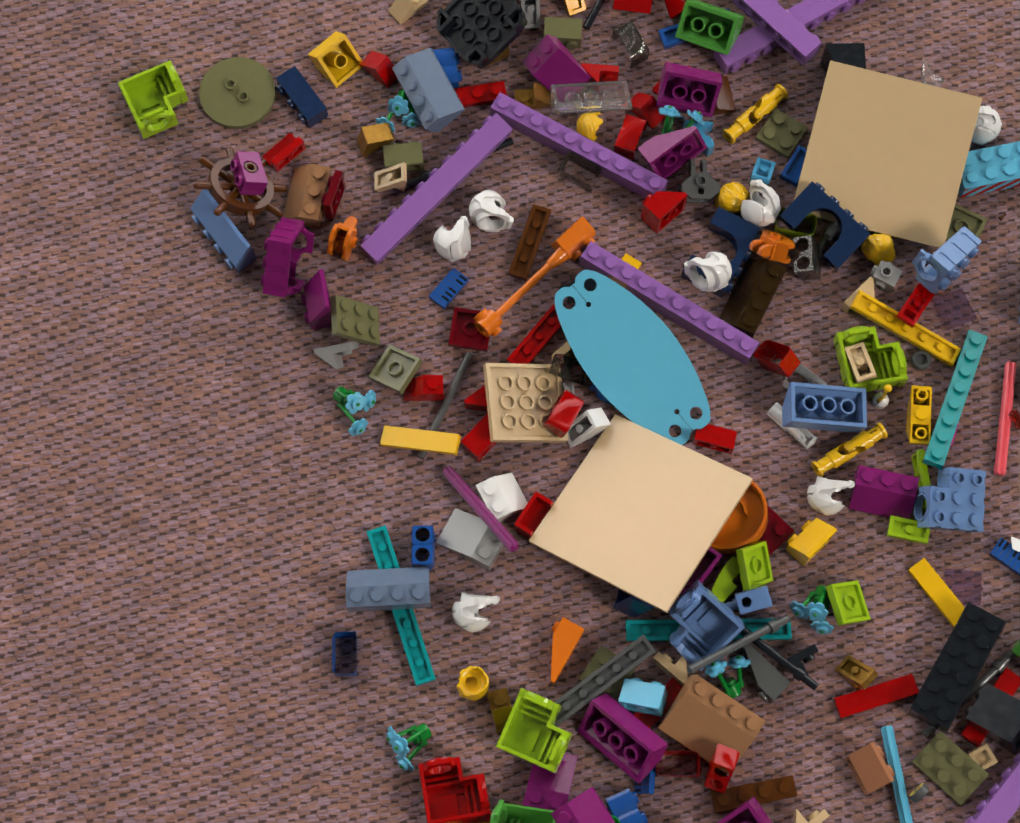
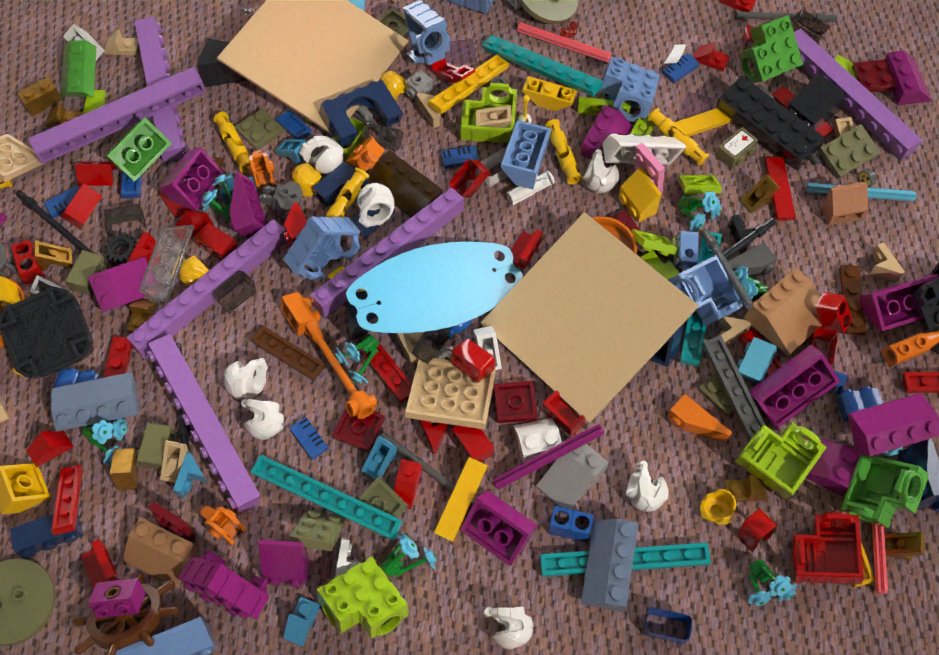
camera: 75 degrees left, 10 degrees down
none -> red tile [51,465,83,535]
none -> black tyre [103,233,137,267]
none -> dark azure slope [173,452,207,498]
none -> orange hinge [248,150,275,190]
none -> teal plate [250,455,403,541]
none -> medium blue piece [283,217,361,280]
none -> dark azure slope [283,597,321,647]
none -> lime piece [317,557,408,639]
none -> yellow piece [325,167,369,218]
none -> plant [335,334,379,384]
none -> dark azure slope [361,436,397,479]
none -> blue tile [441,145,479,169]
none -> magenta slope [460,490,538,566]
none -> white helmet [483,607,533,650]
none -> dark red plate [494,381,538,423]
none -> white slope [602,134,686,165]
none -> bright pink plate [635,143,665,196]
none -> yellow piece [647,108,710,167]
none -> brick [715,127,758,169]
none -> red piece [738,508,777,553]

